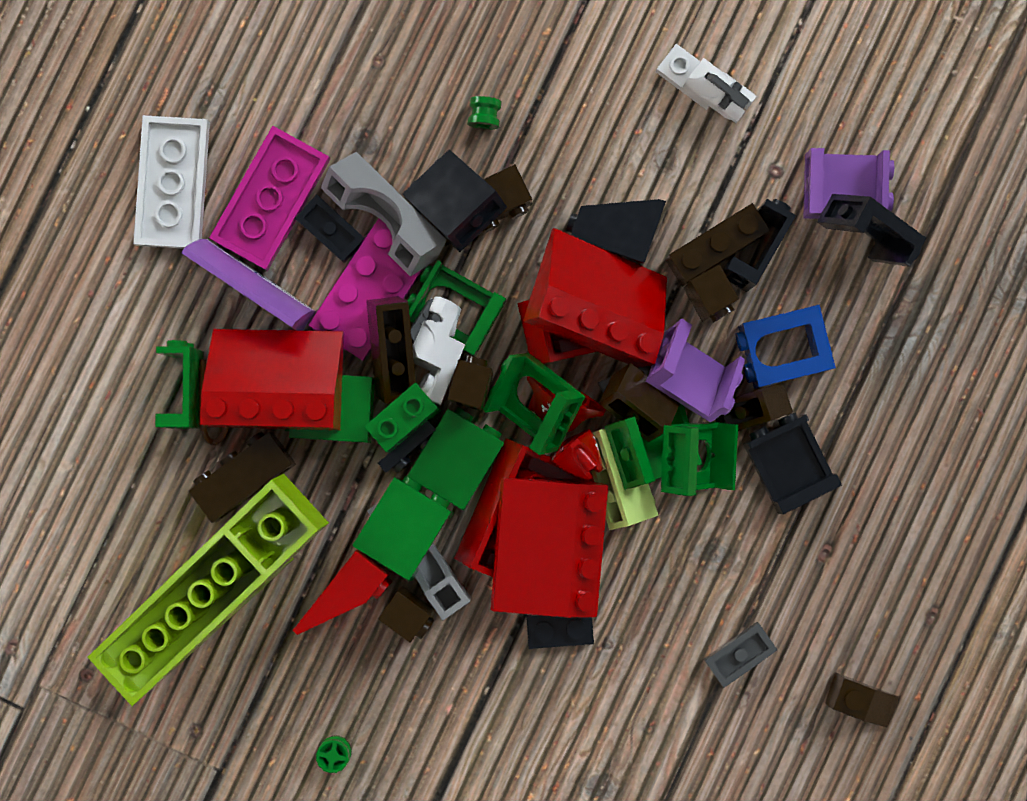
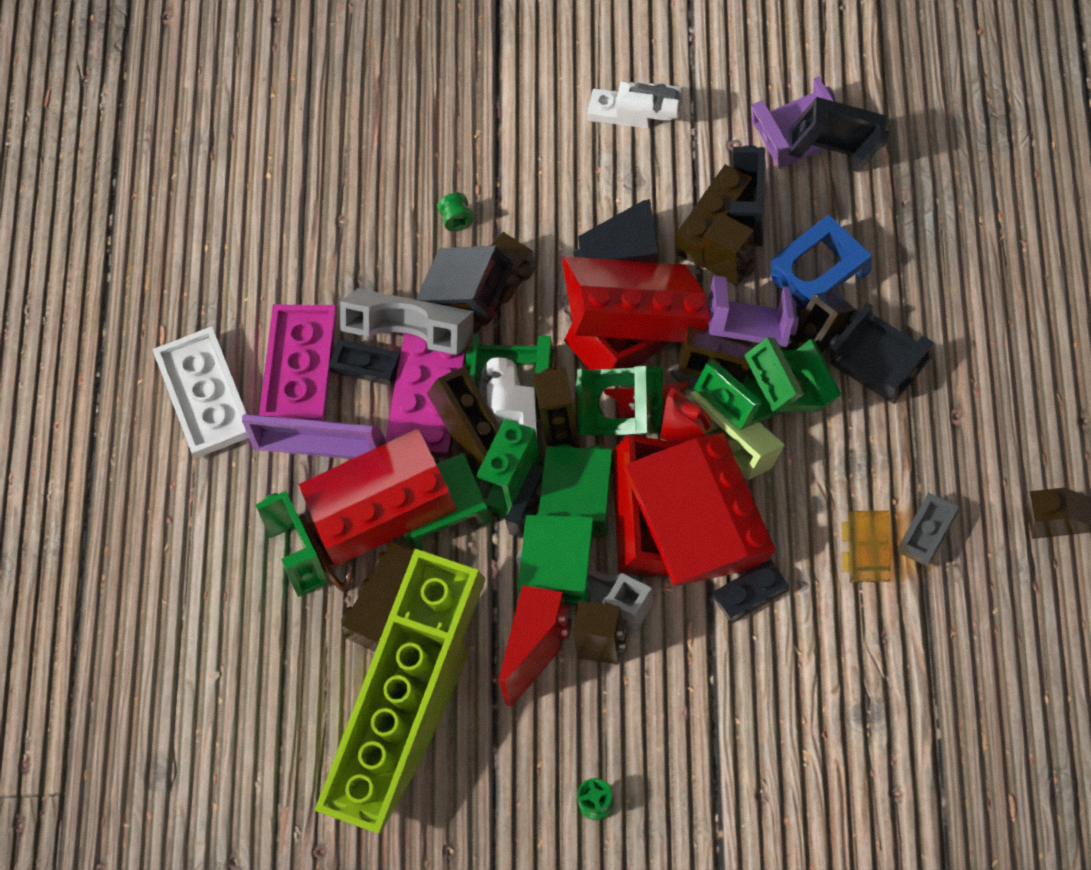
camera: 20 degrees left, 25 degrees down
none -> clear yellow brick [841,510,891,583]

